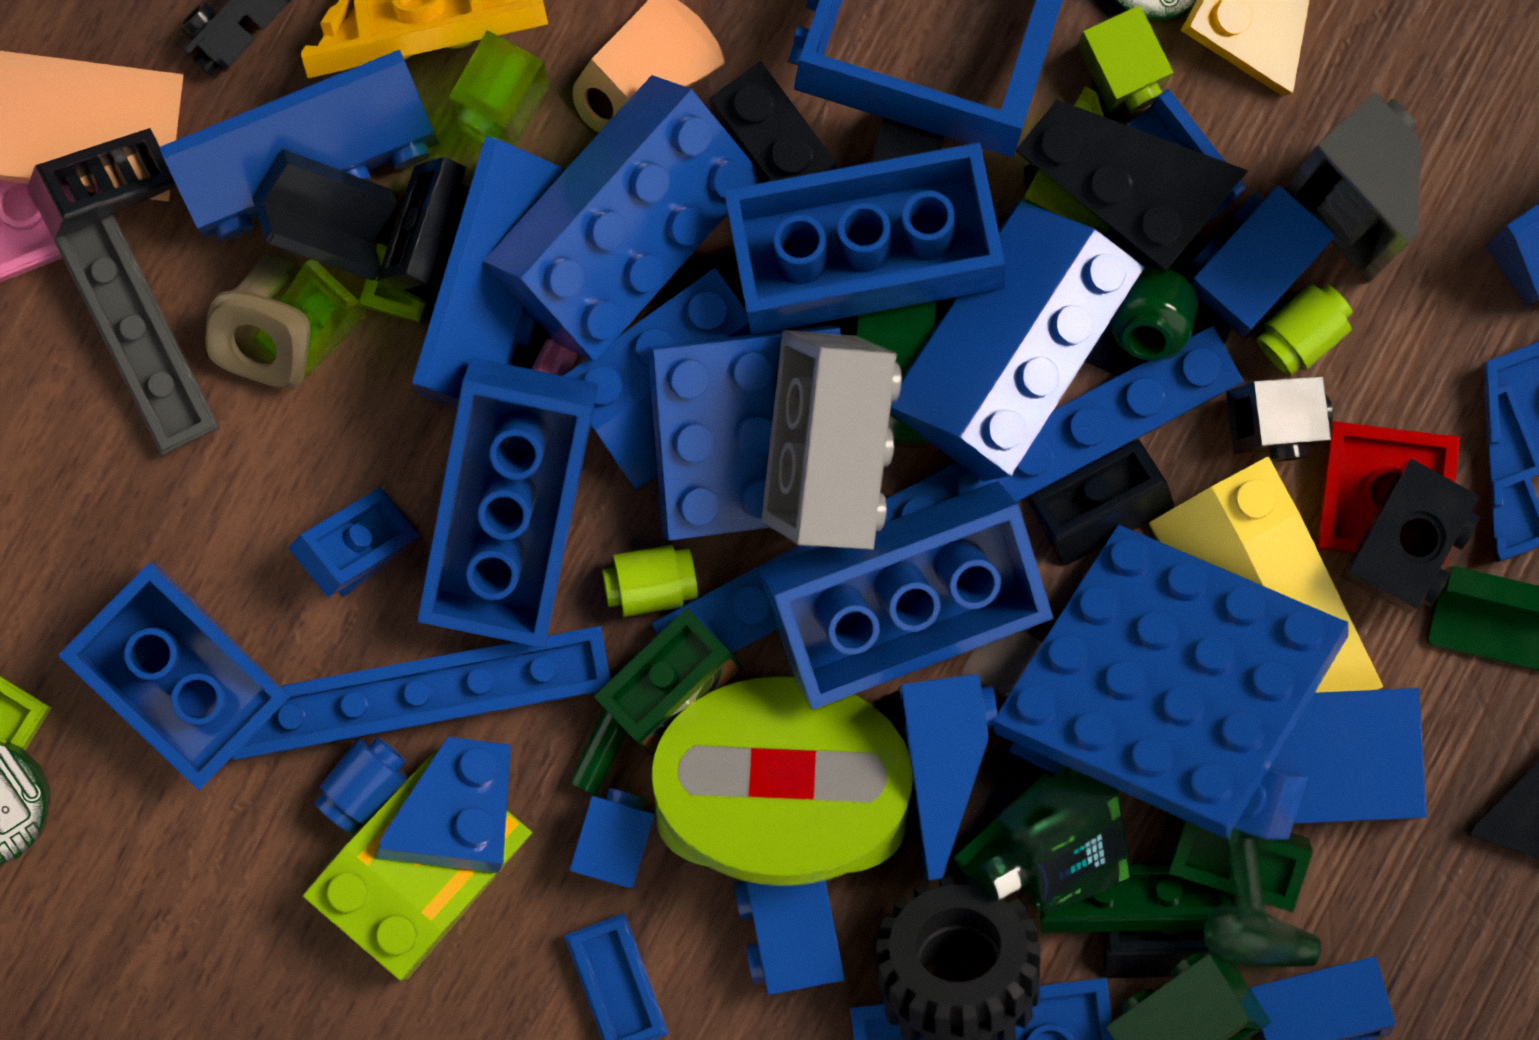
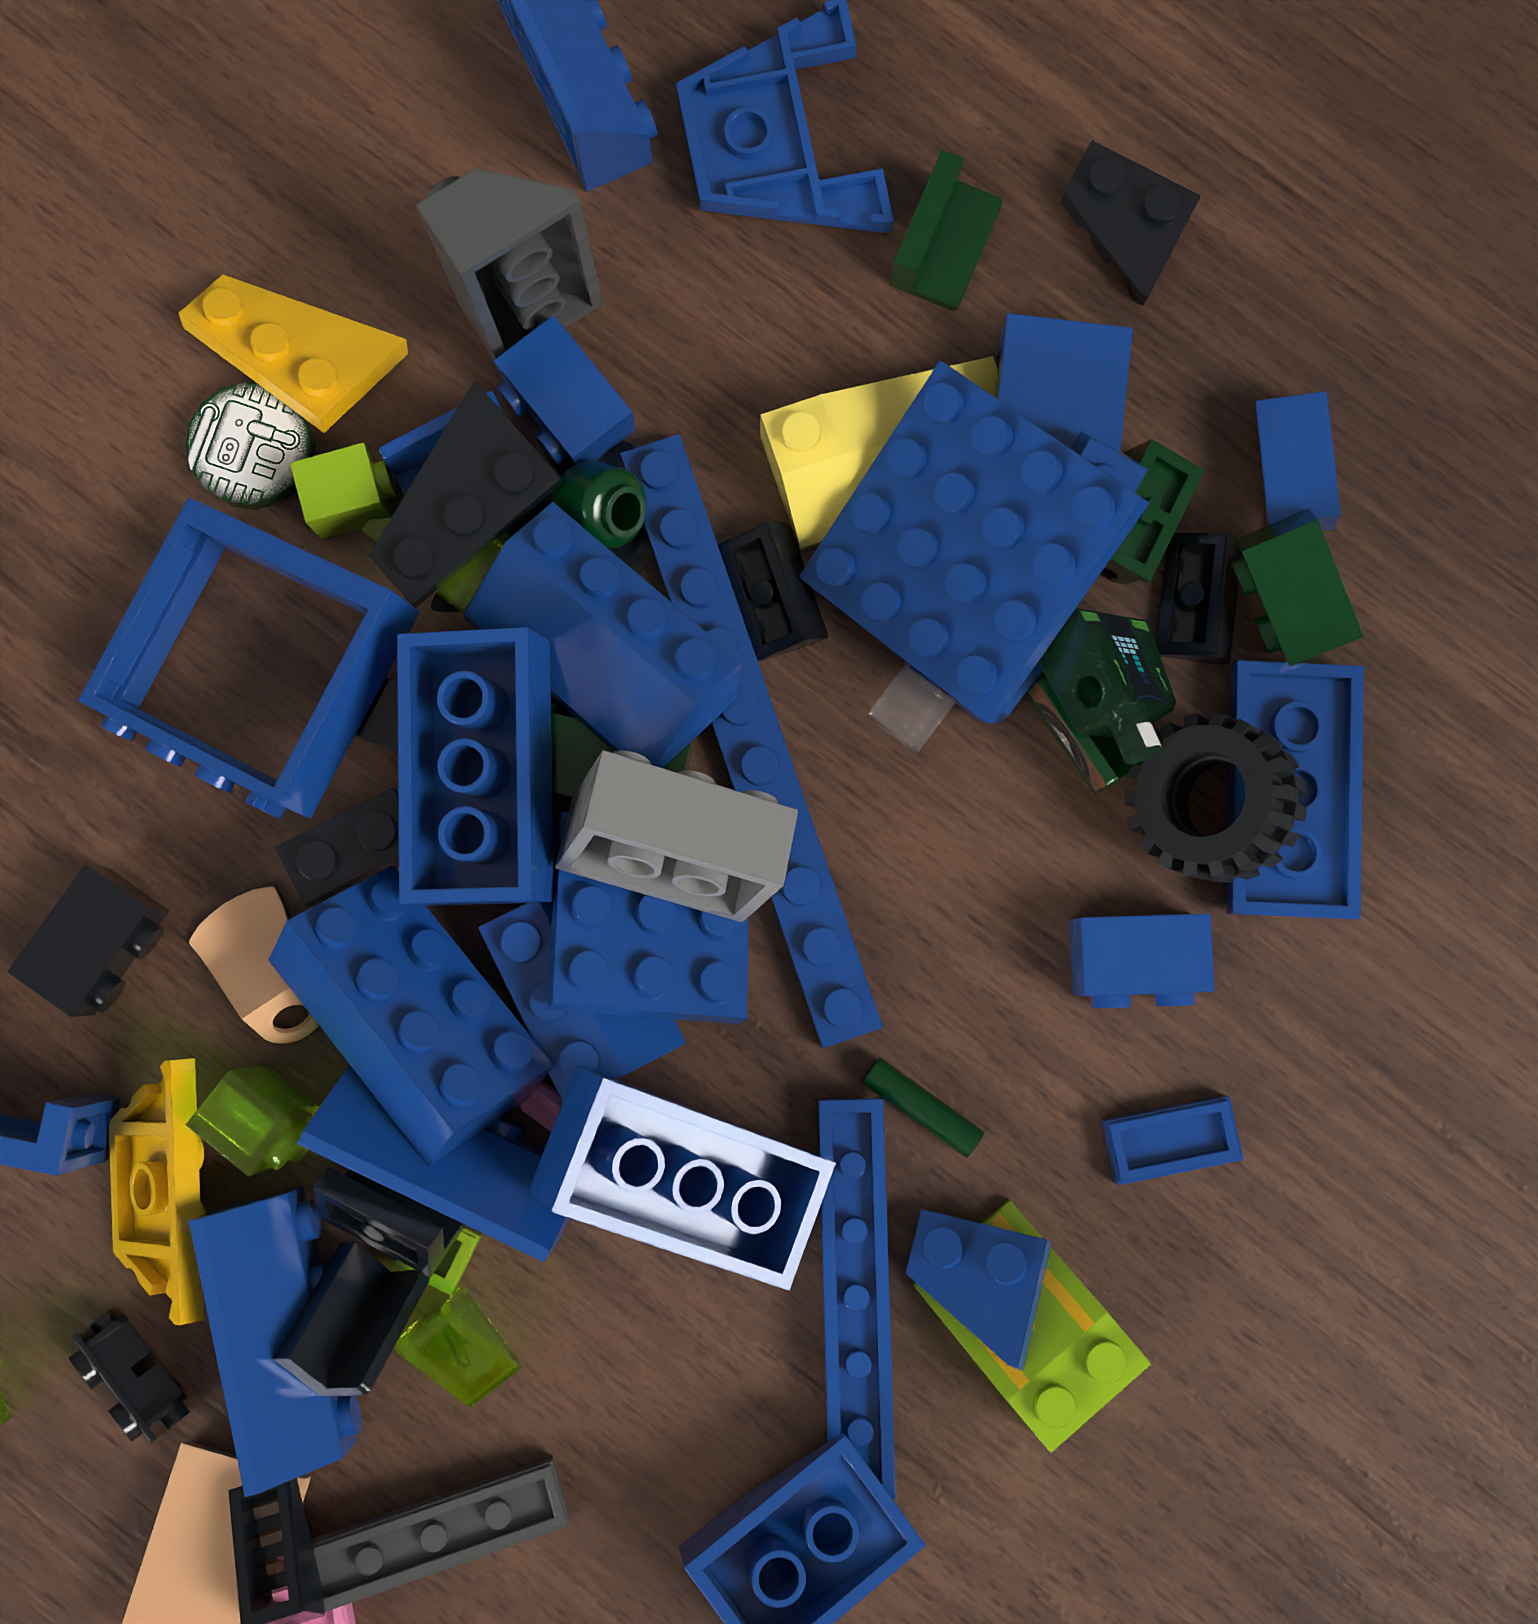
camera: 90 degrees left, 0 degrees up
dark tan piece [205,254,310,390] -> none
blue slope [288,487,420,598] -> none
blue brick [314,737,408,835] -> none
blue brick [570,788,656,889] -> none
dark green panel [594,608,742,756] -> none
lime brick [602,545,698,618] -> none
lime piece [652,677,913,886] -> none
blue brick [758,481,1054,710] -> none
blue slope [897,674,998,881] -> none
dark green tile [1037,864,1236,933] -> none
clear green piece [1204,828,1321,968] -> none
brick [1226,377,1333,462] -> none
lime brick [1256,283,1353,377] -> none
red plate [1316,421,1460,565] -> none
black brick [1340,459,1480,614] -> none

